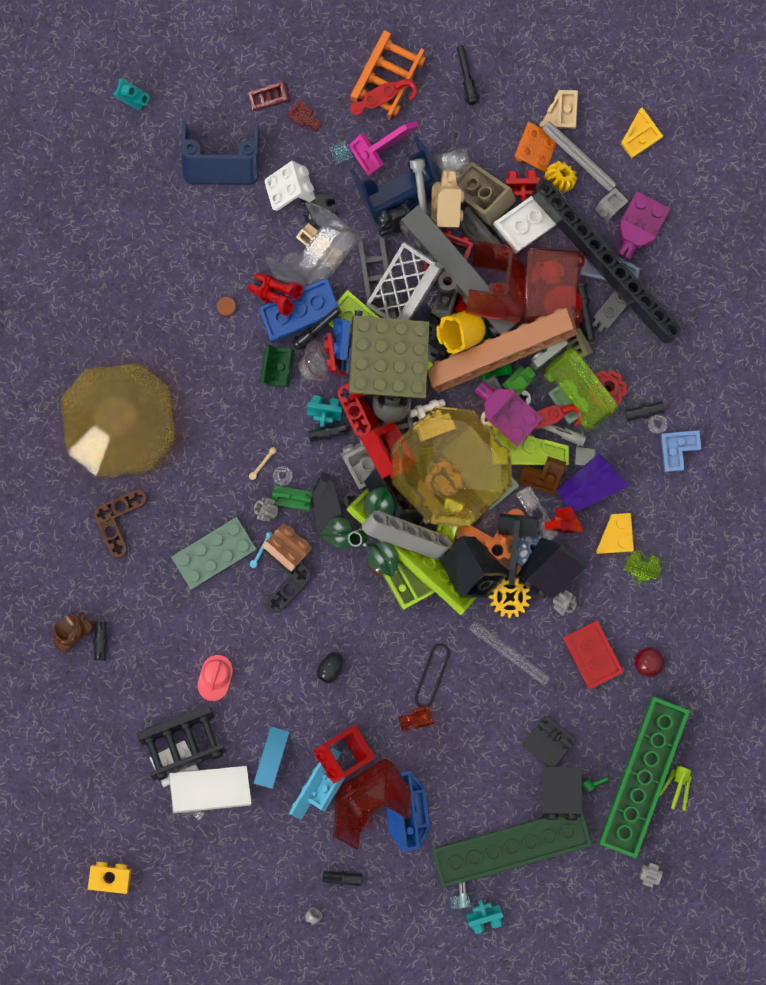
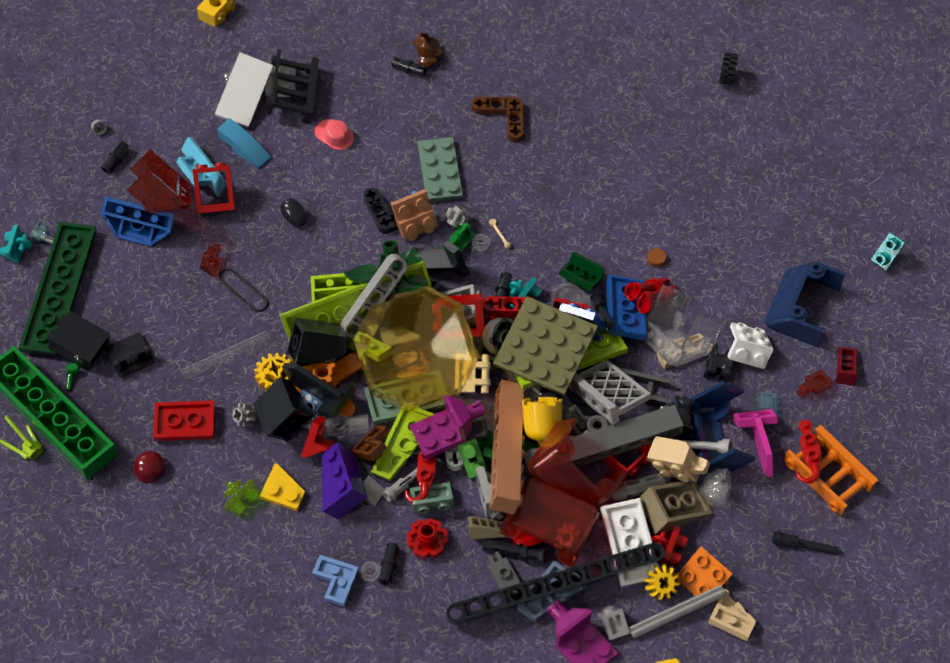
camera: 115 degrees right, 25 degrees down
clear yellow windscreen [61,363,177,479] -> none
clear neon green windscreen [543,347,619,433] -> none

